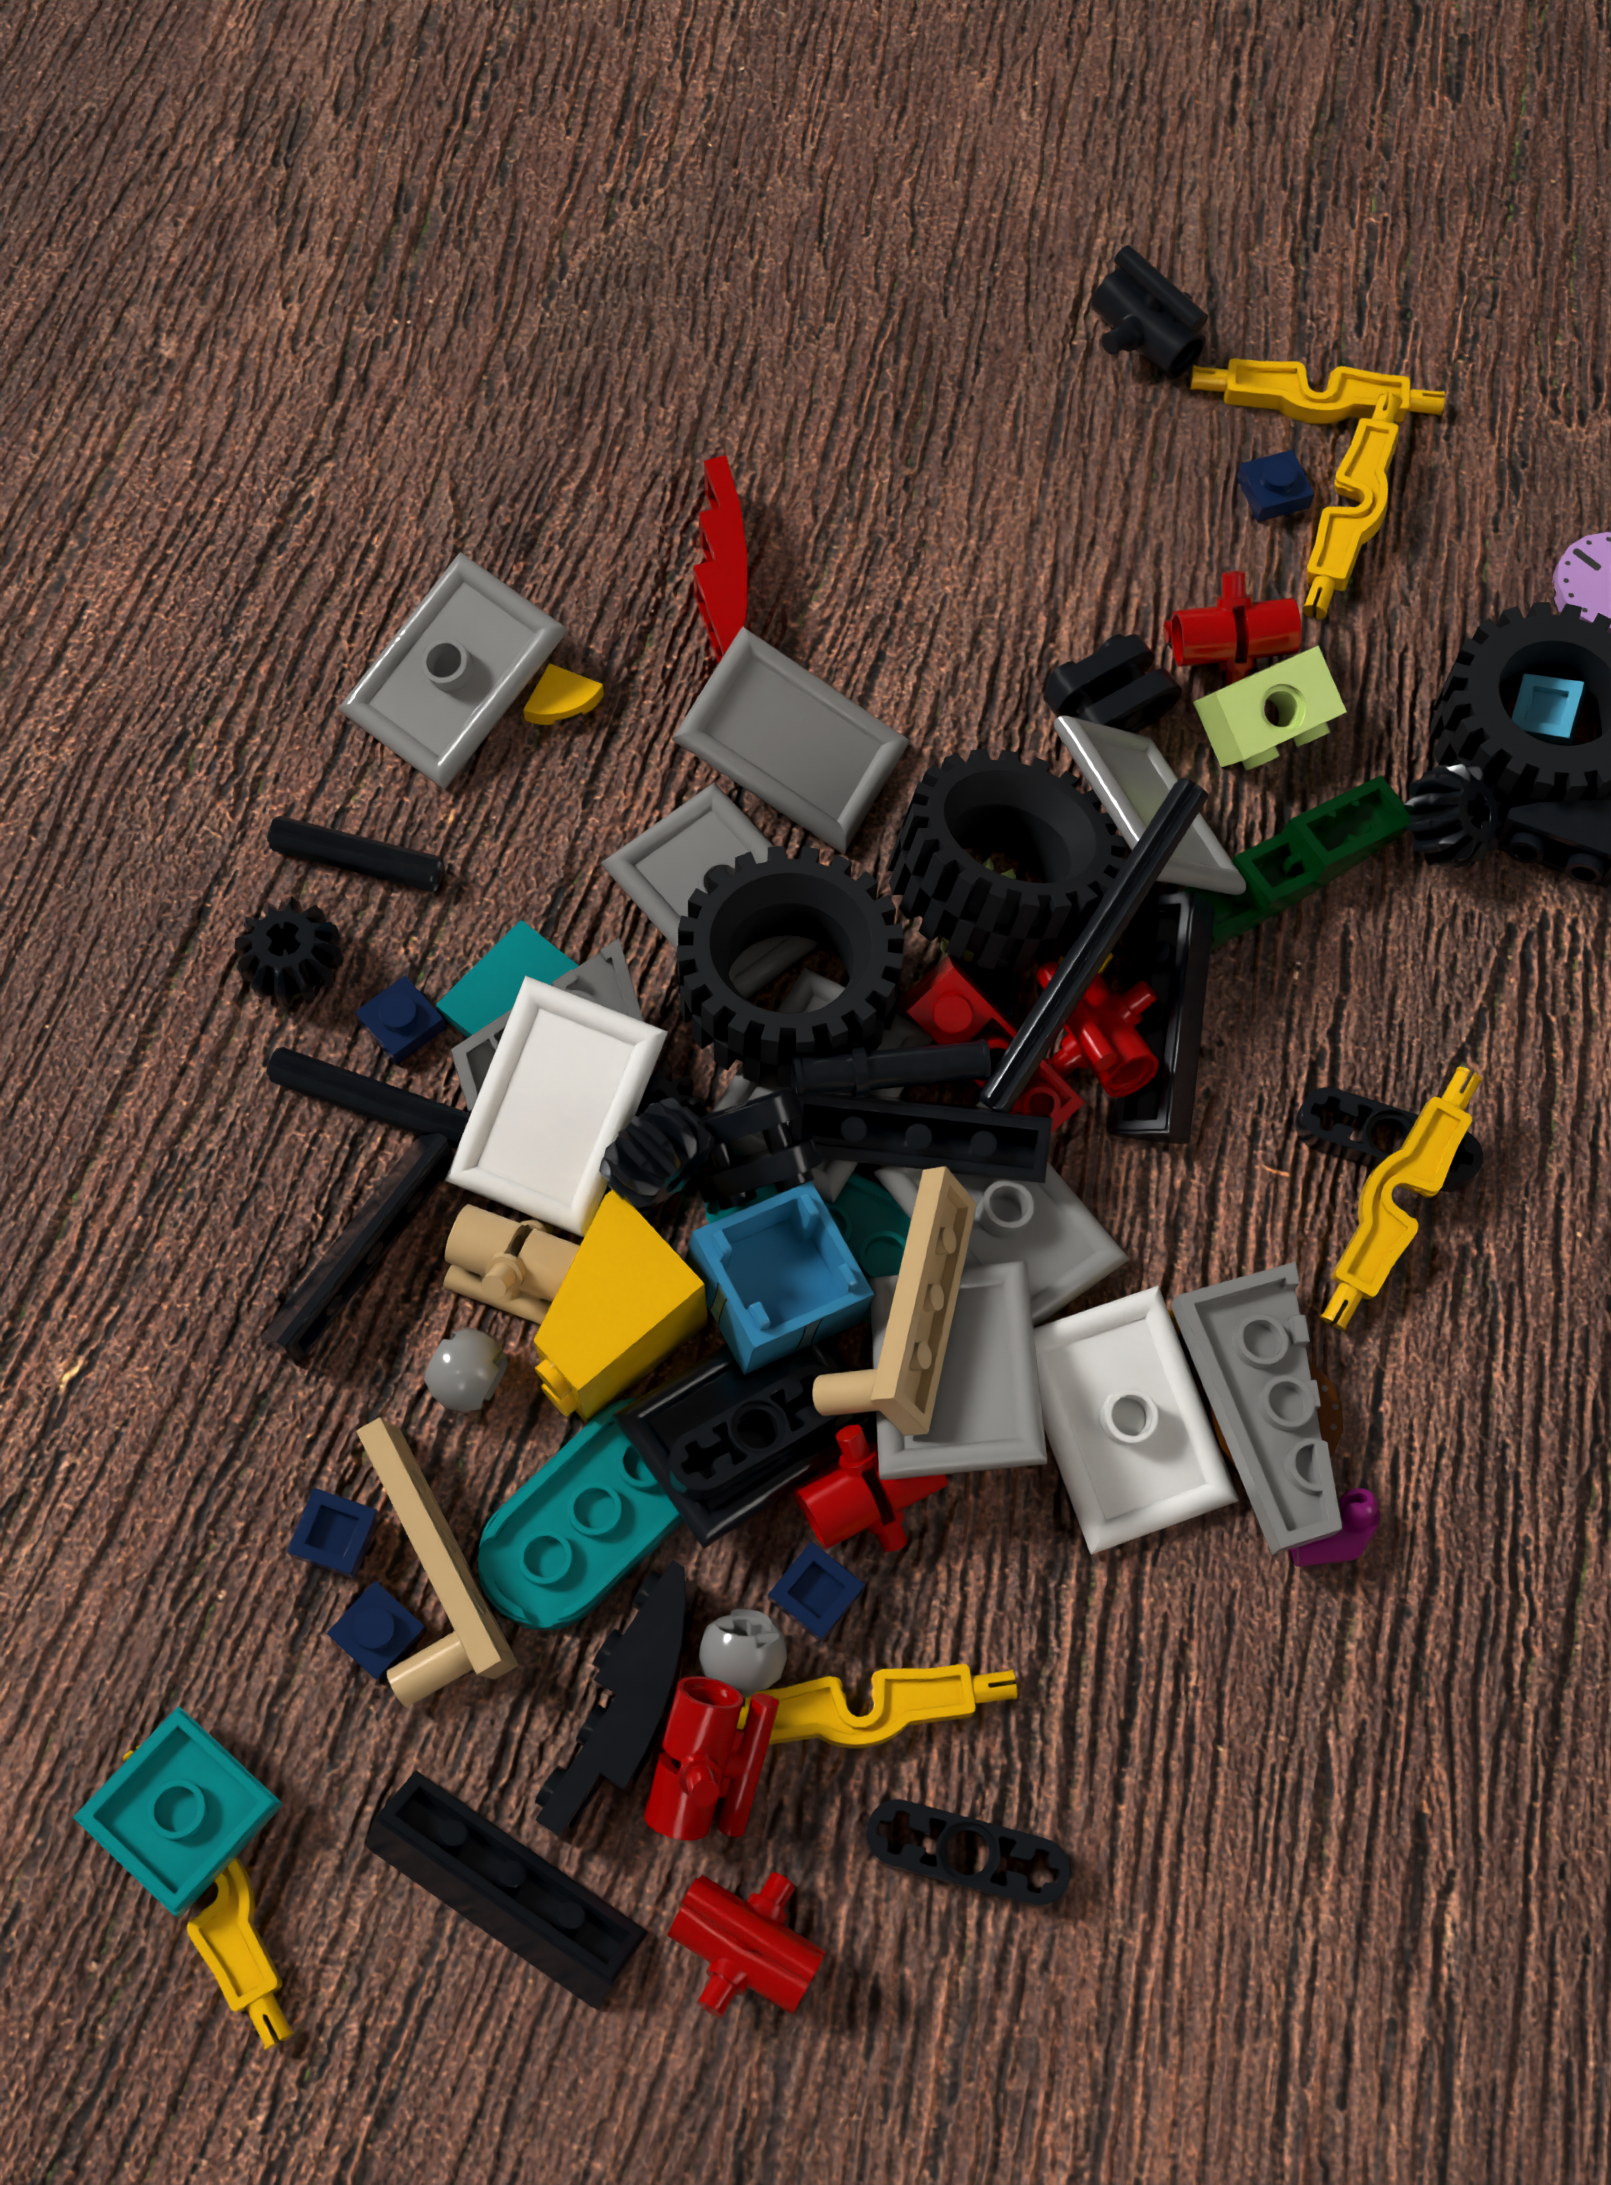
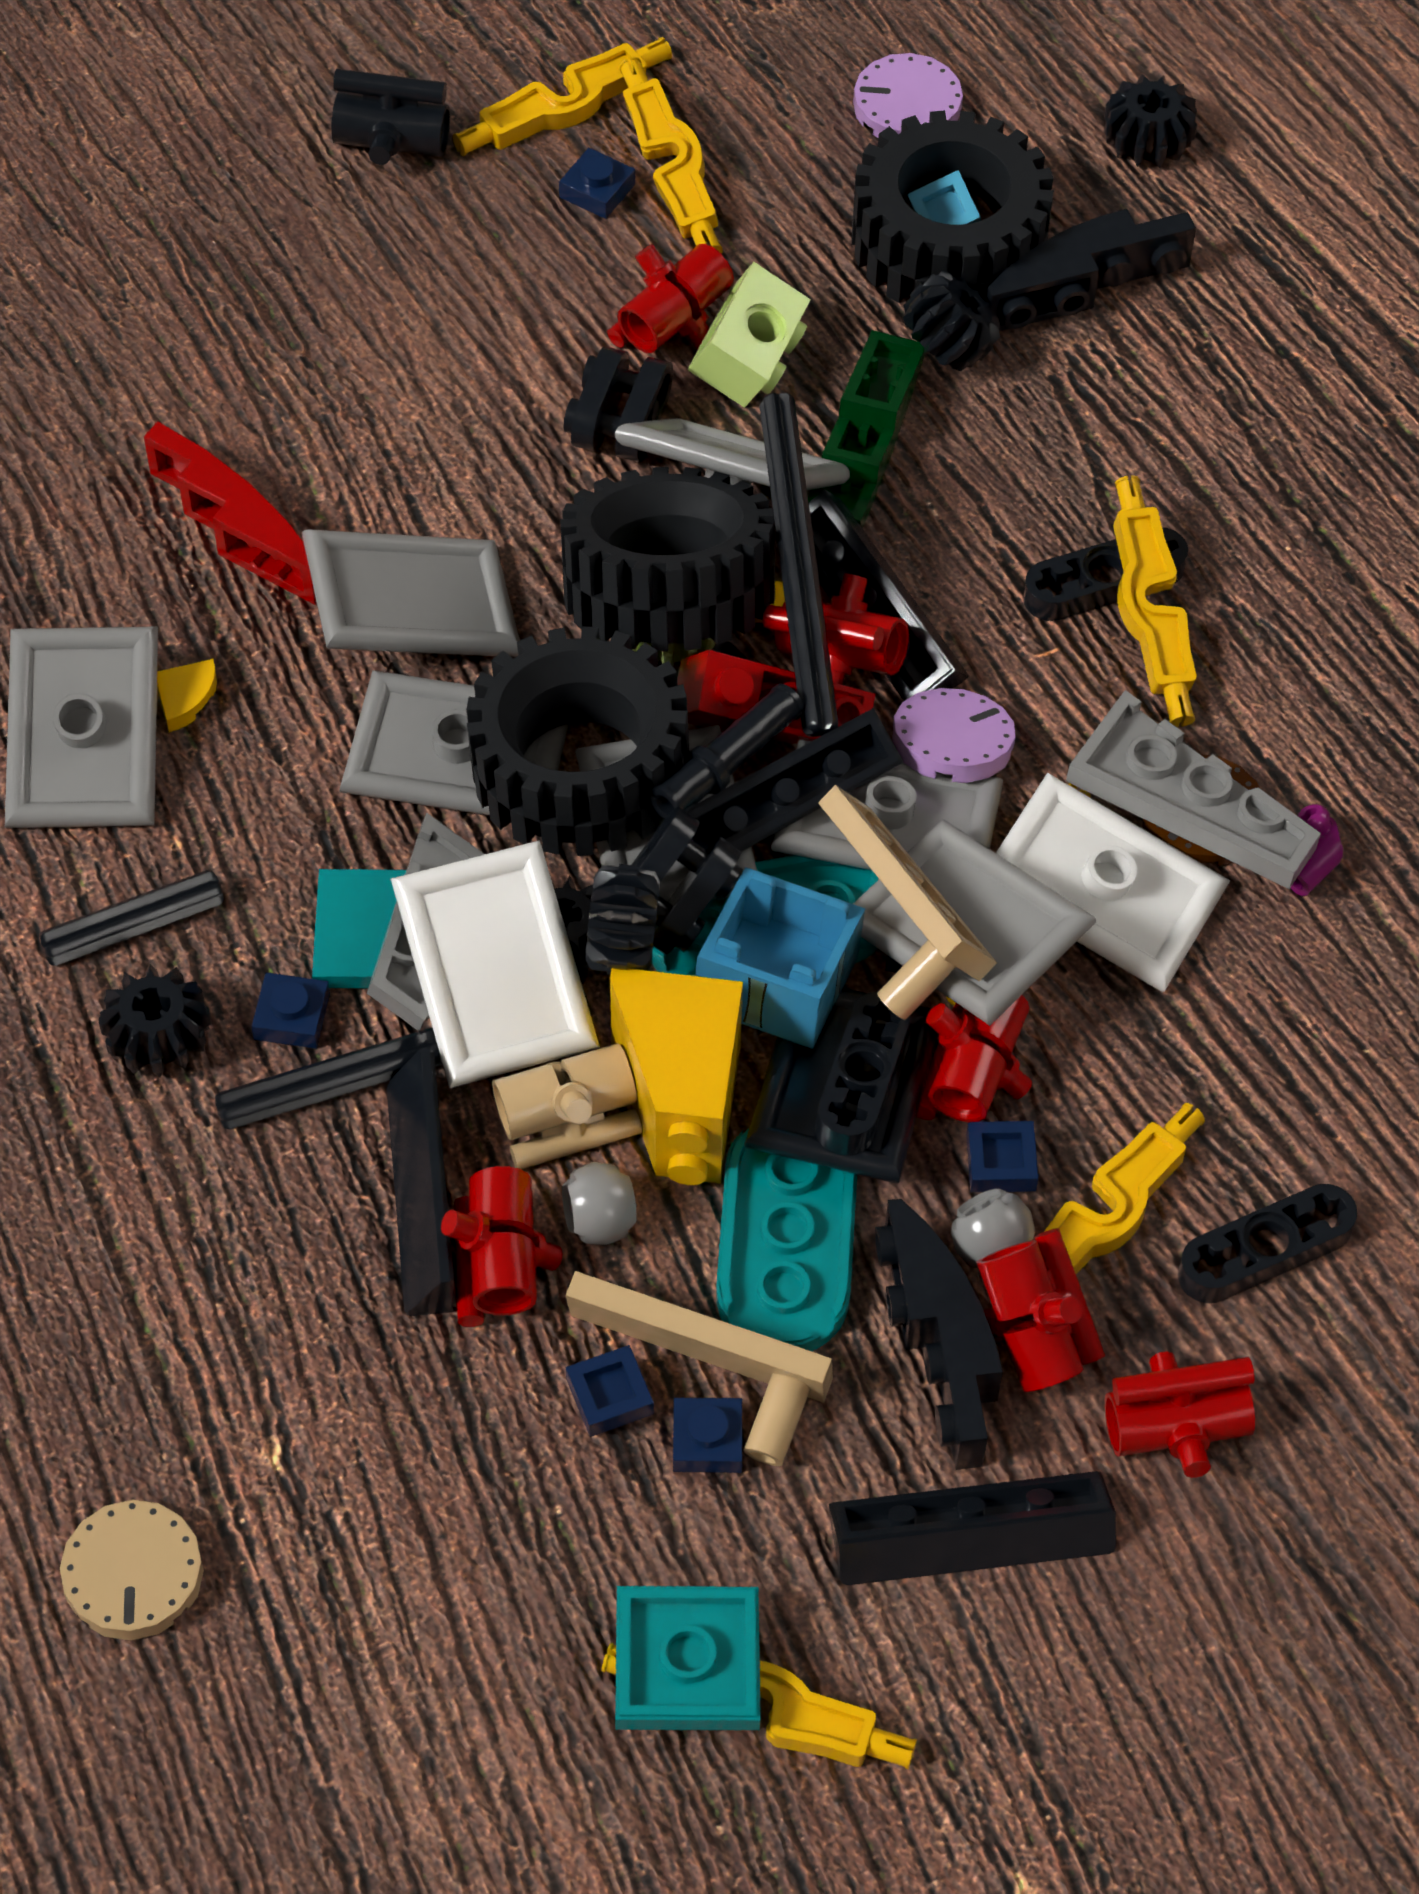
camera: 40 degrees left, 10 degrees down
none -> red pin [441,1166,563,1327]
none -> lavender tile [892,688,1015,783]

